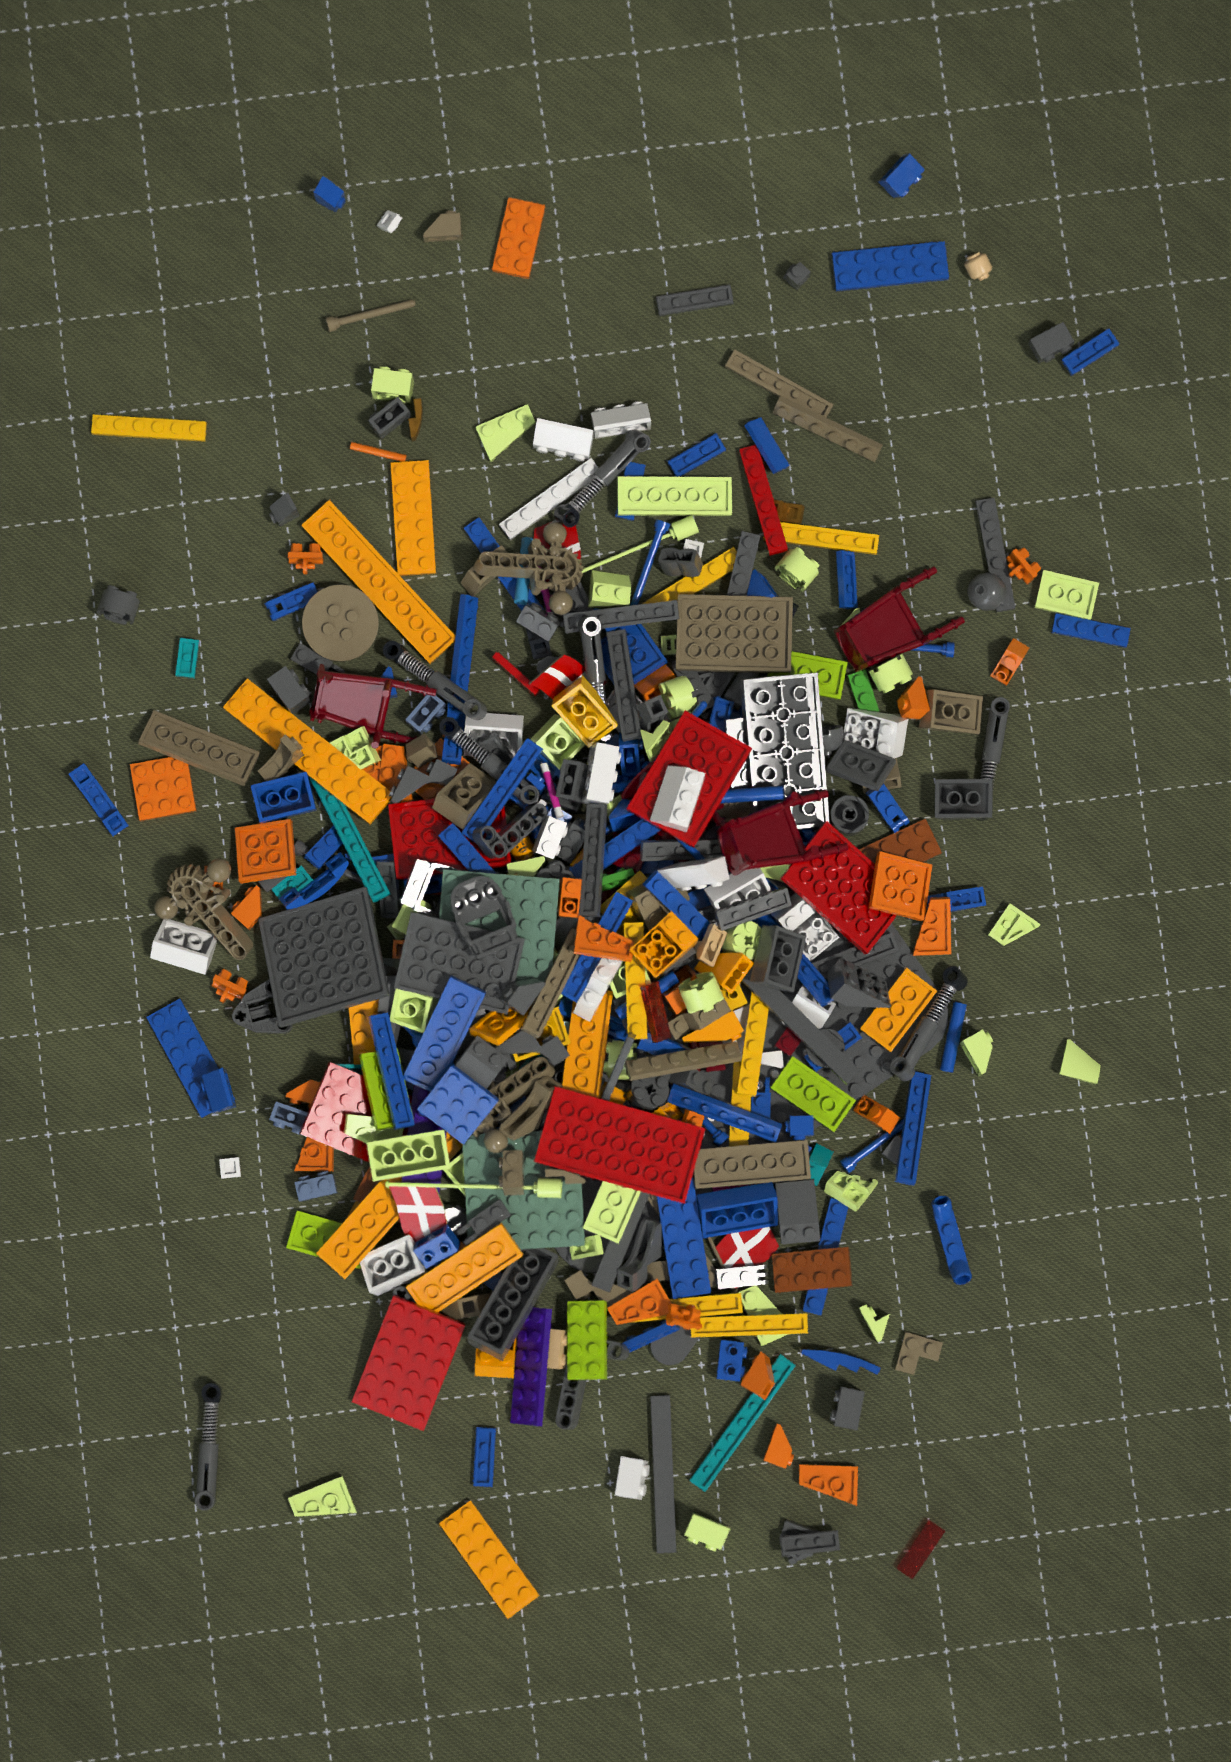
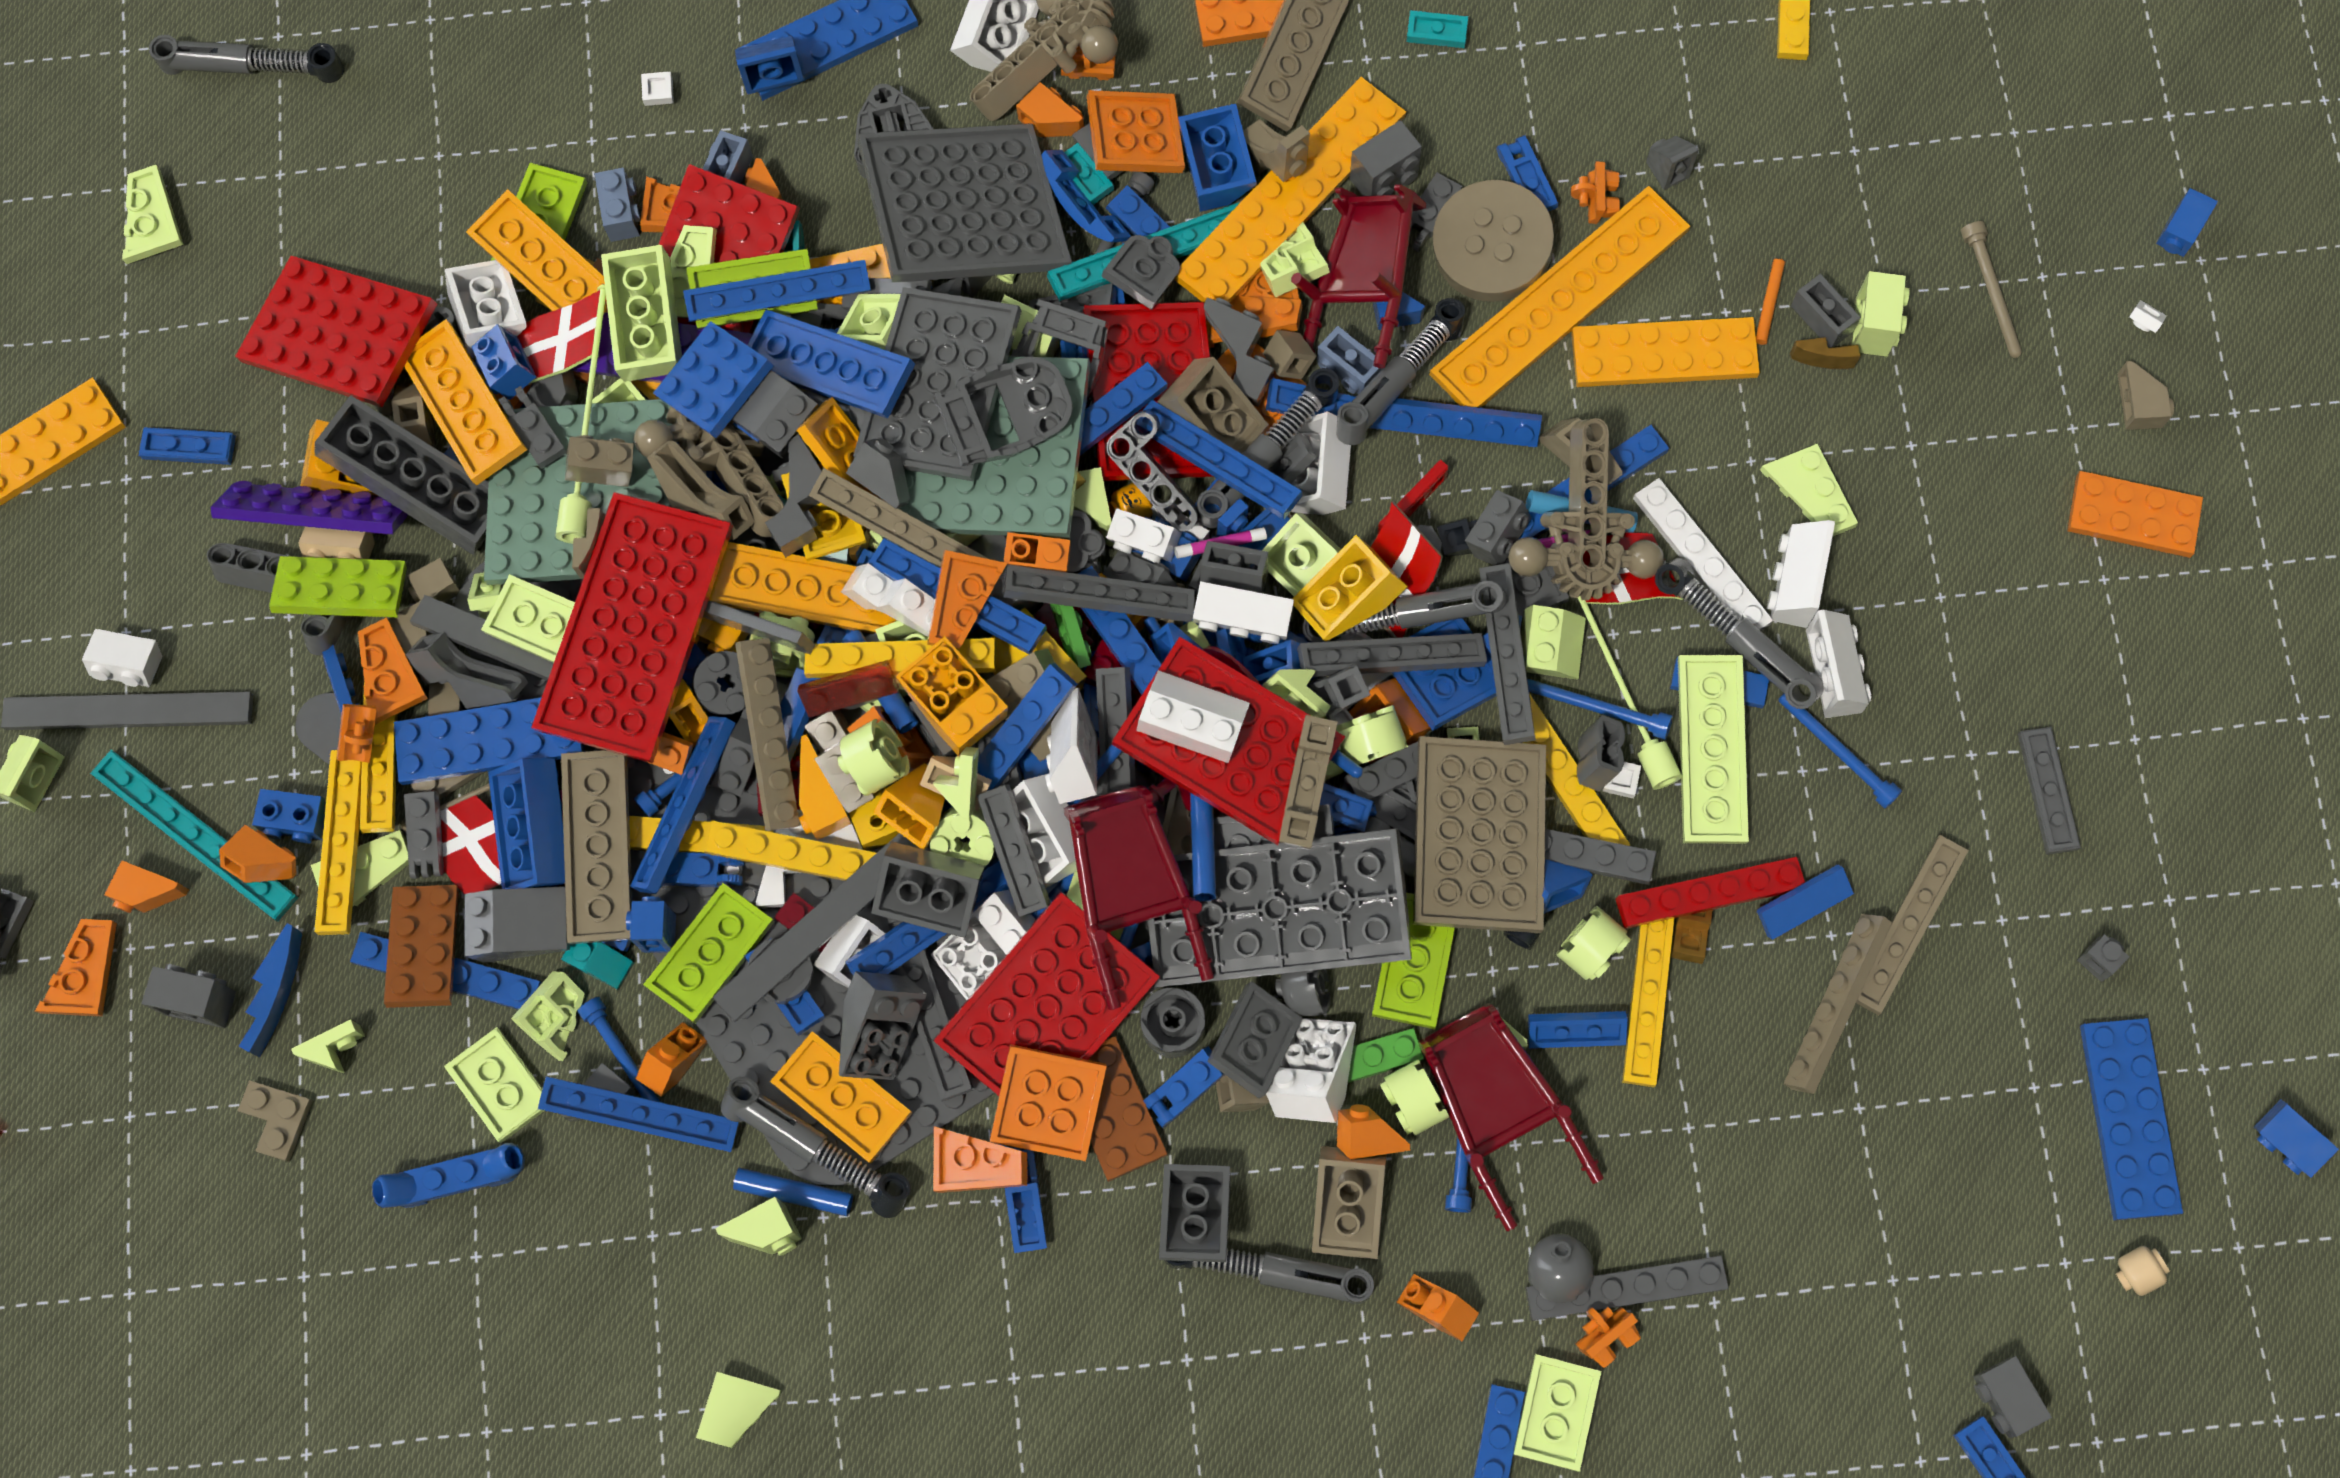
camera: 95 degrees right, 10 degrees down
orange hips [212,969,248,1003] -> none
blue tile [667,433,726,477] -> none
yellowish green wing [988,904,1040,946] -> none
none -> yellowish green tile [444,1027,545,1143]
none -> yellowish green slope [933,747,979,818]
none -> dark grey plate [1102,235,1180,310]
none -> dark tan slope [1279,715,1338,849]
none -> blue piece [1779,694,1902,809]

